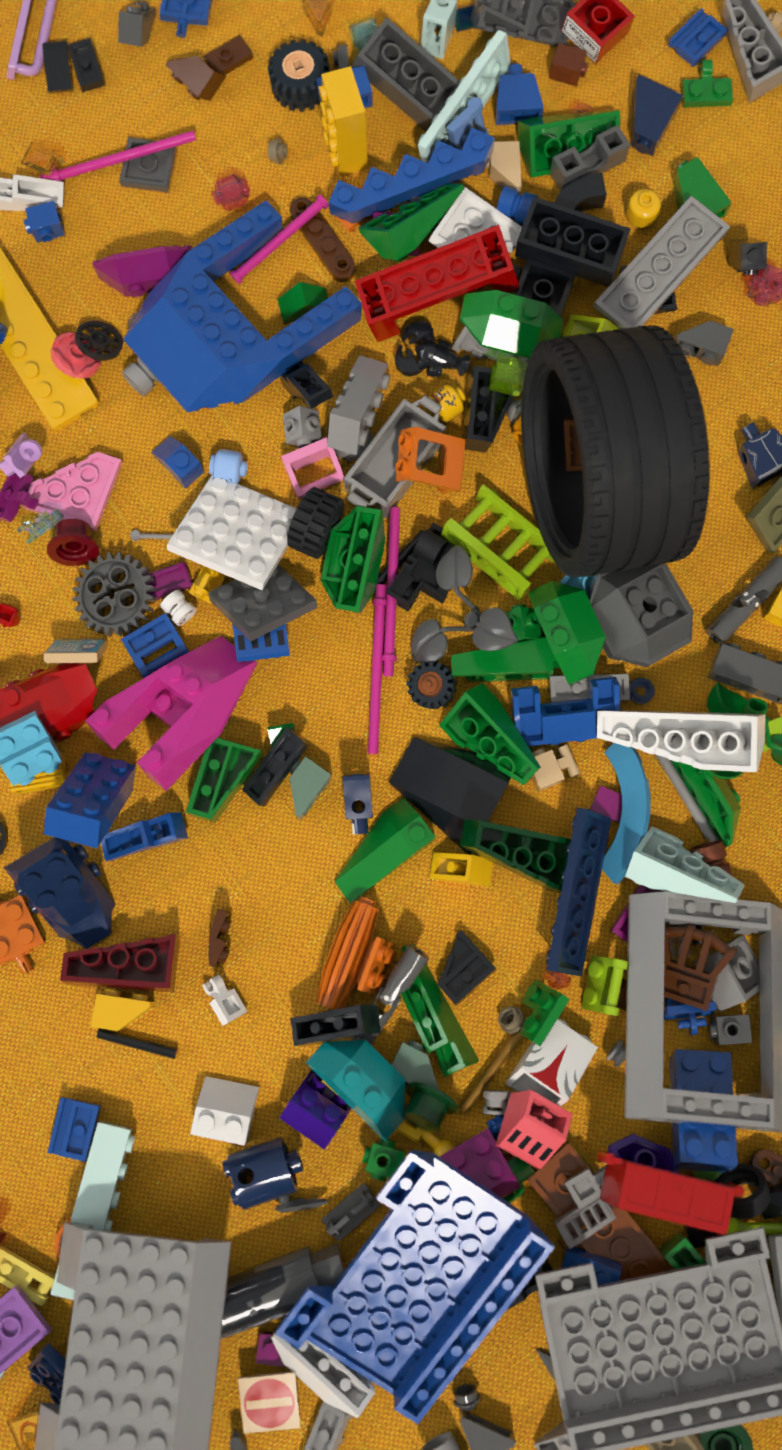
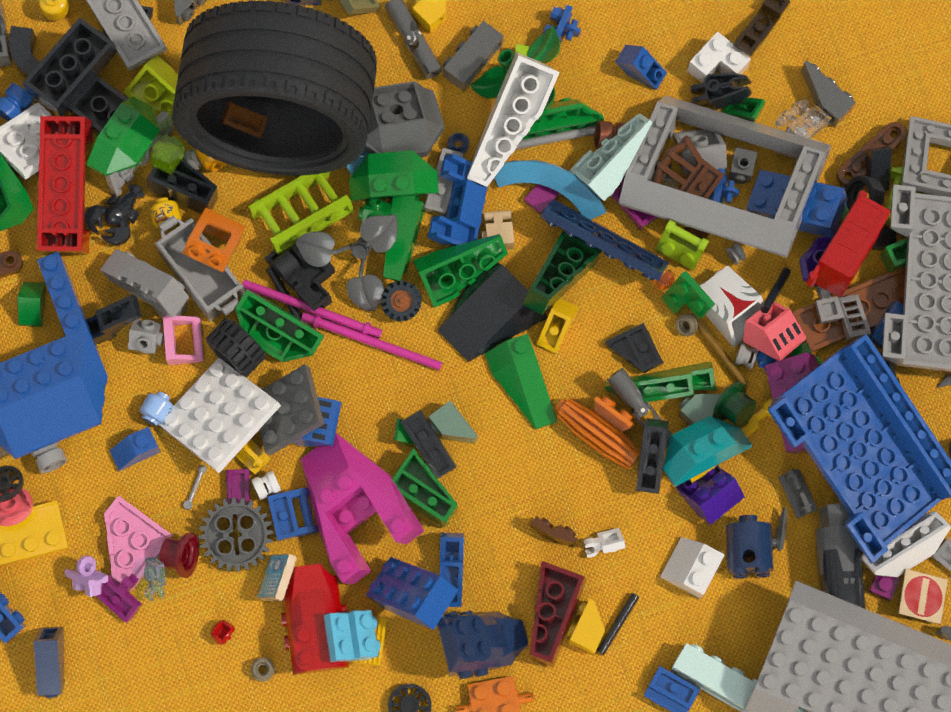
camera: 80 degrees left, 5 degrees down
dark blue torso [343,773,373,834] -> none
green brick [362,1138,405,1181] -> none
none -> black bar [760,268,791,313]

